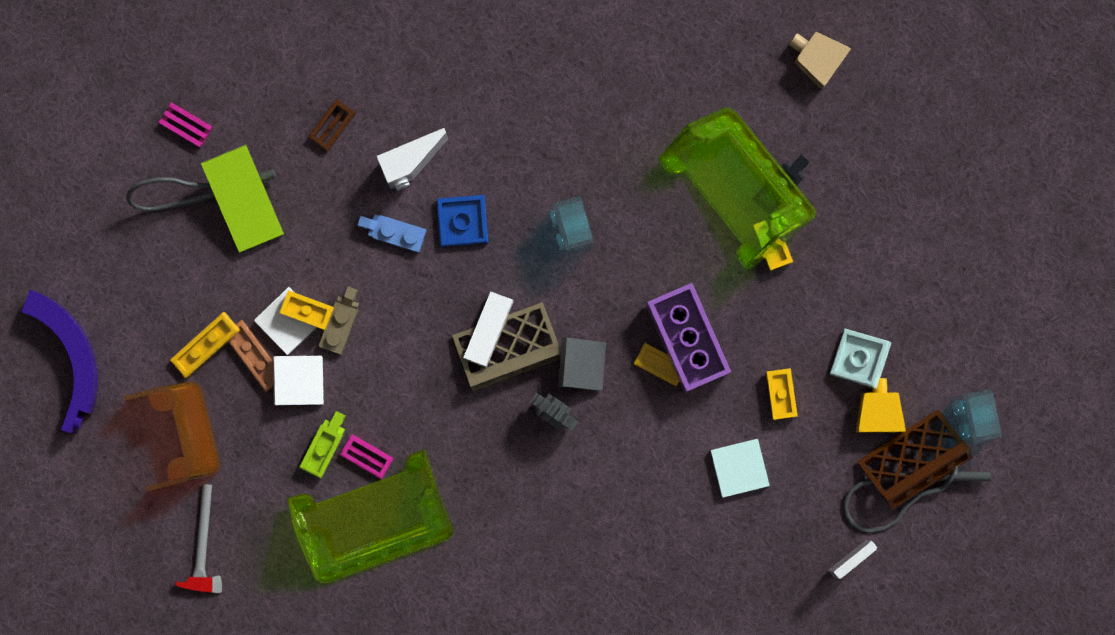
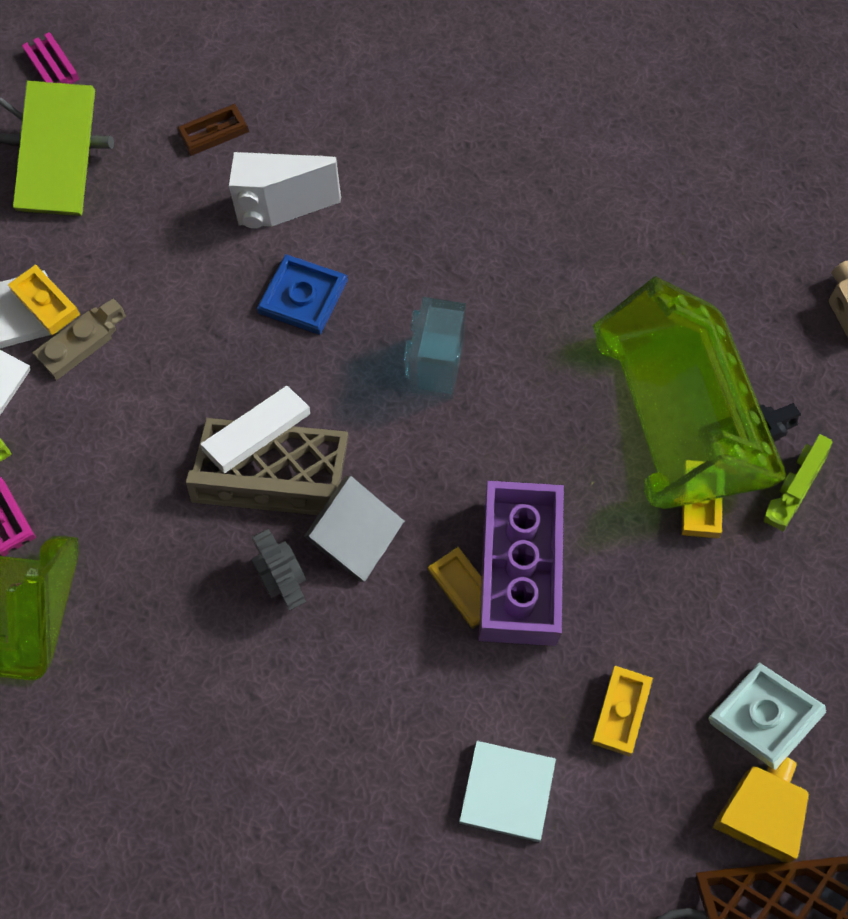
camera: 30 degrees right, 20 degrees down
medium blue hinge [358,214,427,253] -> none
none -> lime hinge [763,434,833,532]

